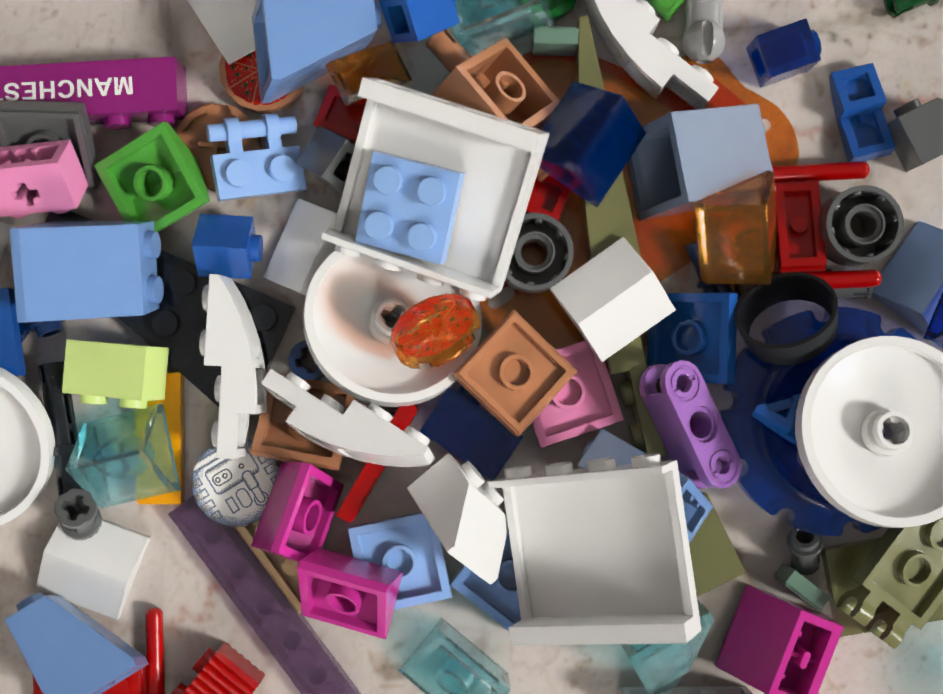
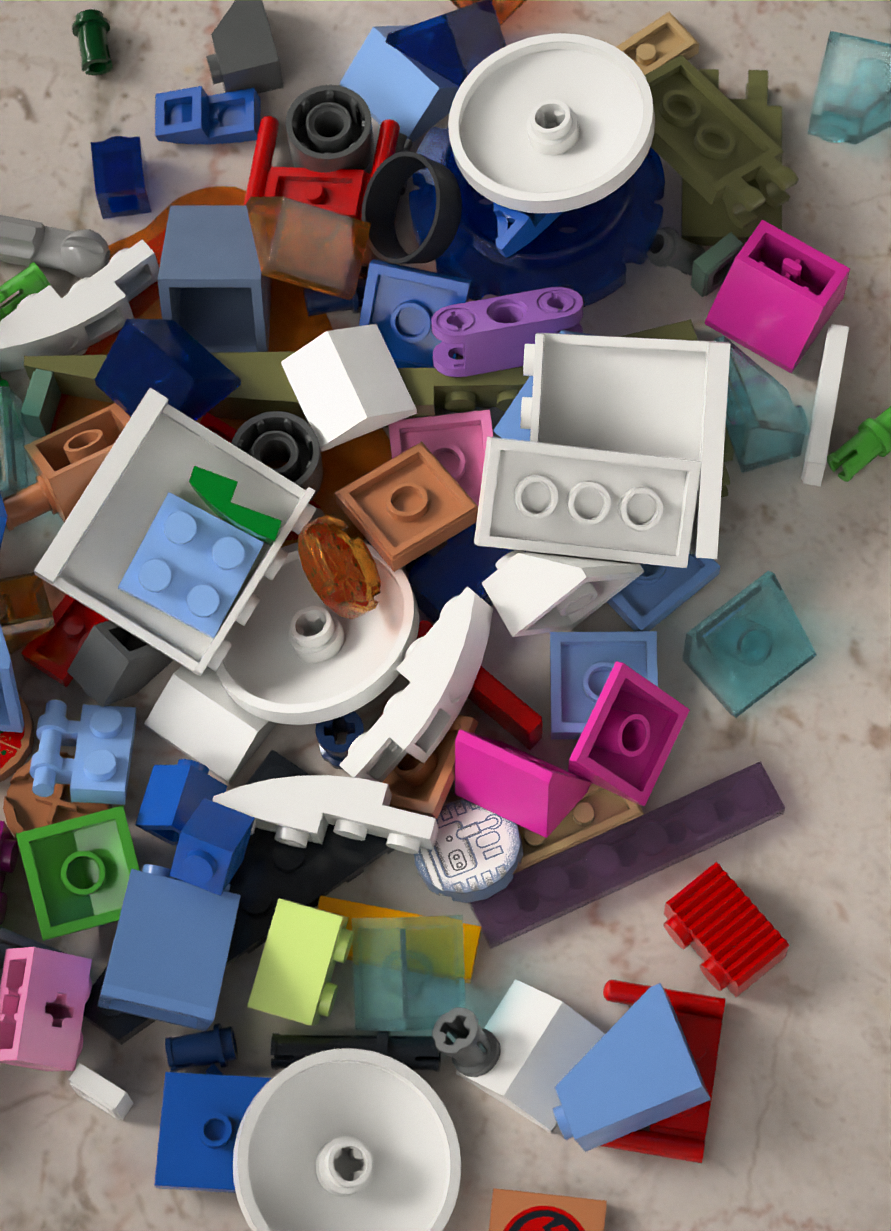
camera: 70 degrees left, 20 degrees down
none -> blue brick [169,798,255,896]
none -> green slope [189,466,282,546]
none -> white plate [474,436,701,568]

